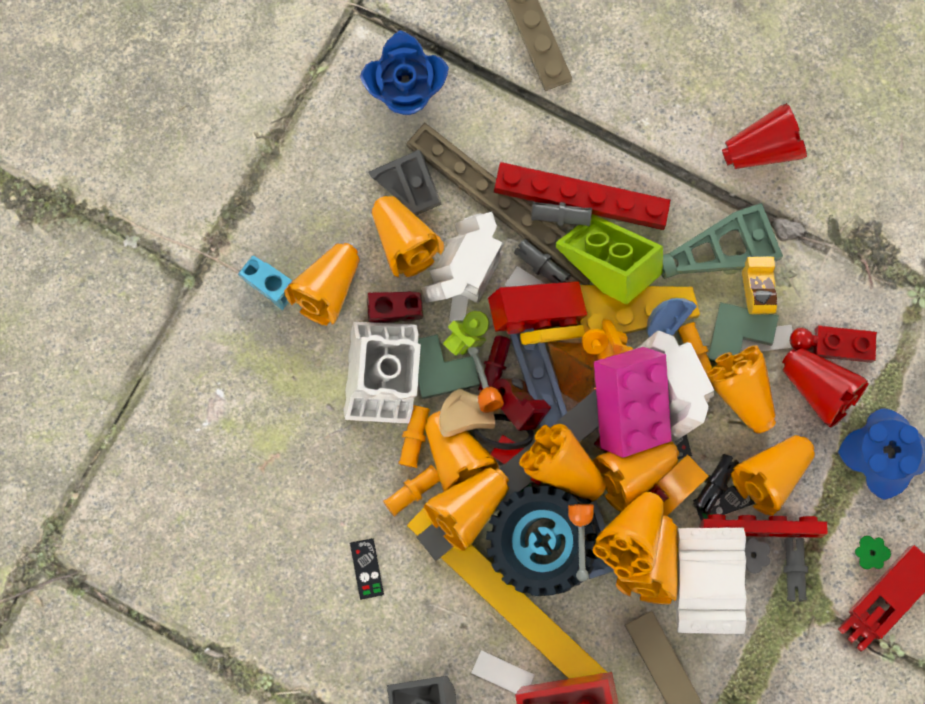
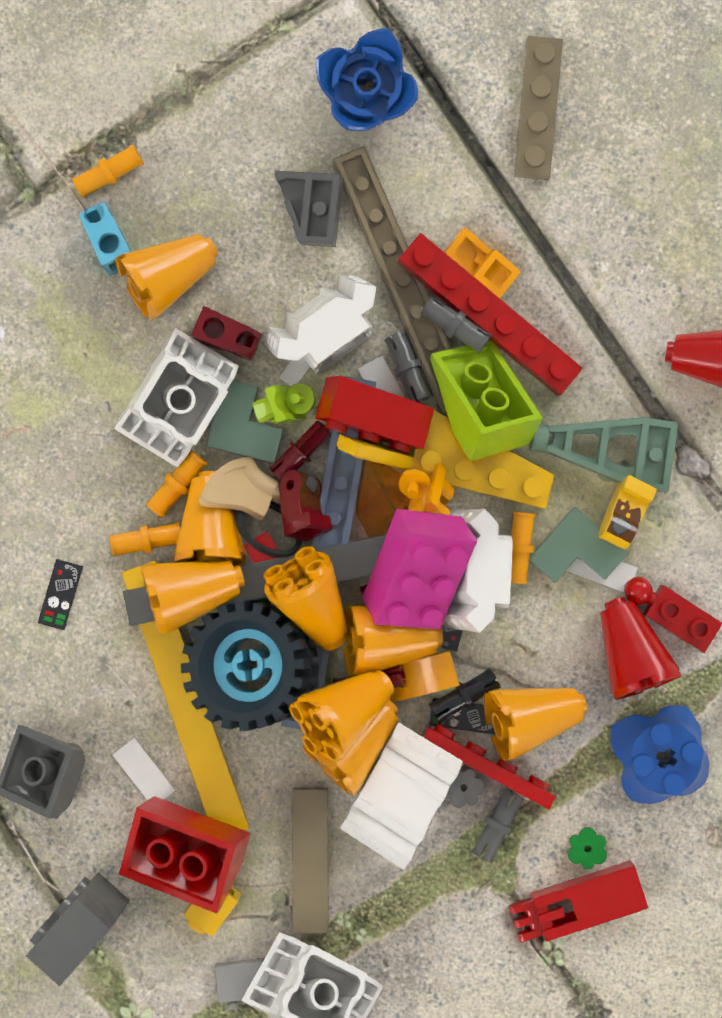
camera: 25 degrees right, 10 degrees up
light orange cone [371,196,444,278] -> none
orange hinge [468,346,504,413] -> none
hinge [568,504,594,582] -> none
medium blue tile [646,298,697,337] -> none
light orange cone [706,345,776,434] -> none
none -> light orange pin [72,144,144,198]
none -> light orange slope [444,227,521,298]

